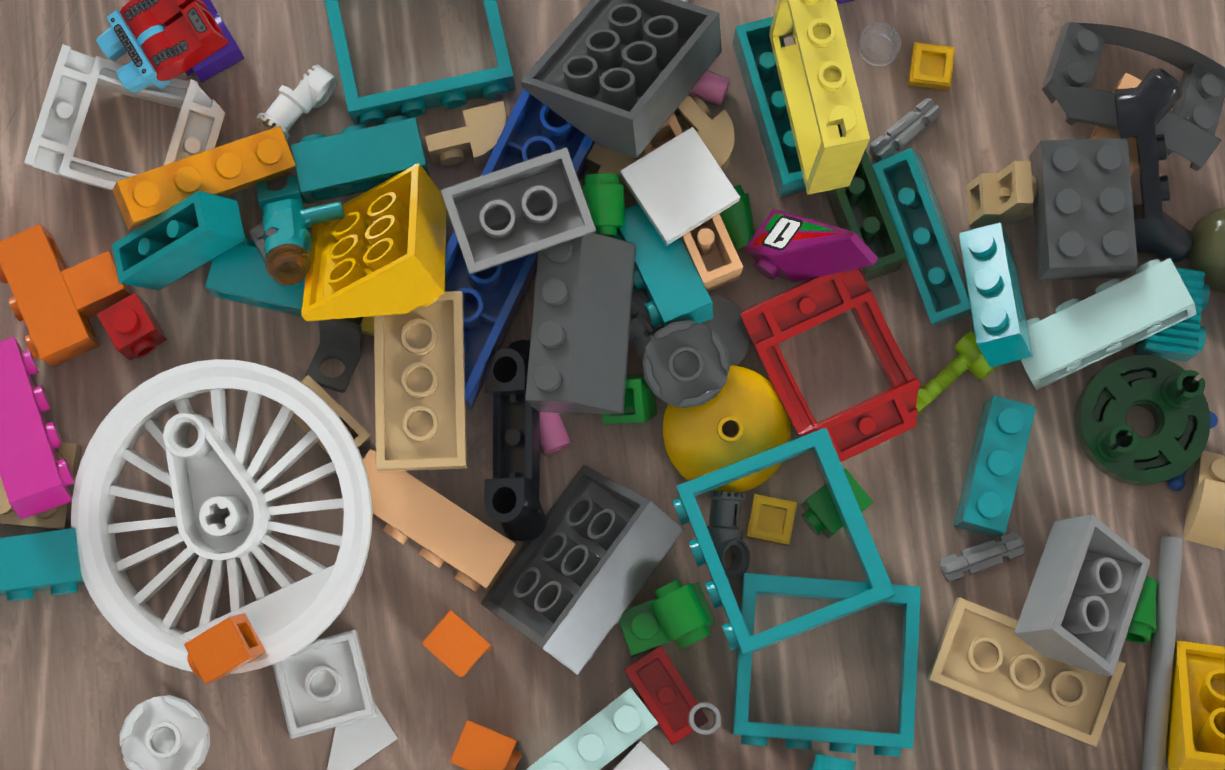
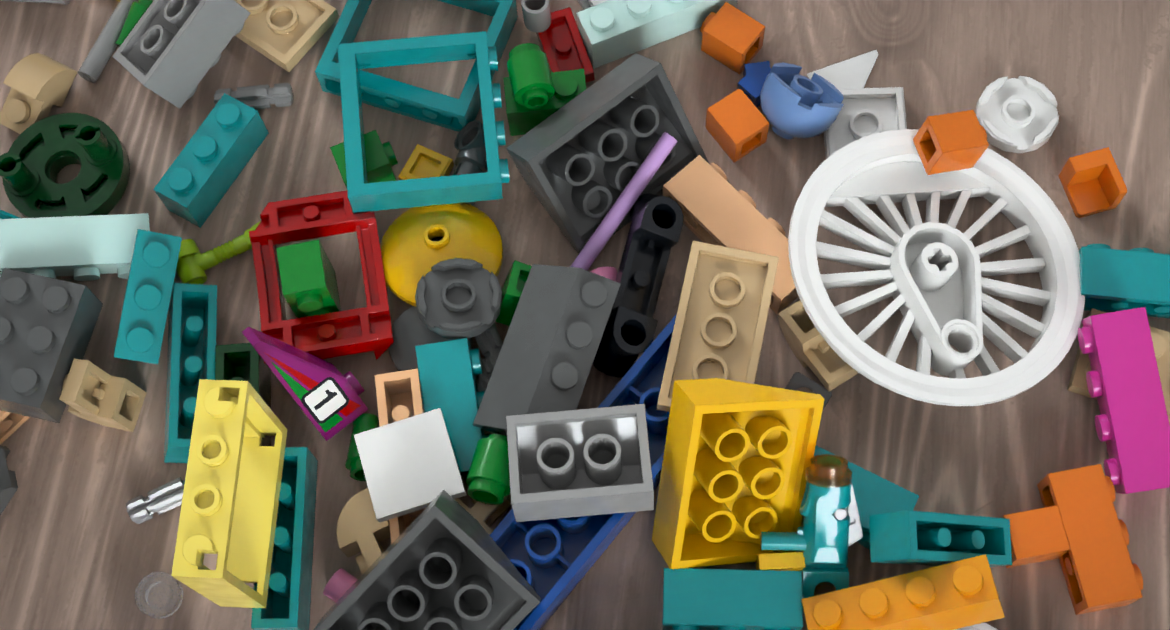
camera: 160 degrees left, 10 degrees down
red brick [97,293,168,361] -> none
tan brick [425,101,507,170] -> none
yellow tile [907,42,955,91] -> none
none -> green brick [276,239,341,318]
none -> lavender piece [570,132,678,271]
none -> blue piece [737,61,771,107]
none -> yellow tile [755,552,806,571]
none -> medium blue cylinder [760,62,844,140]
none -> orange panel [1058,147,1127,218]

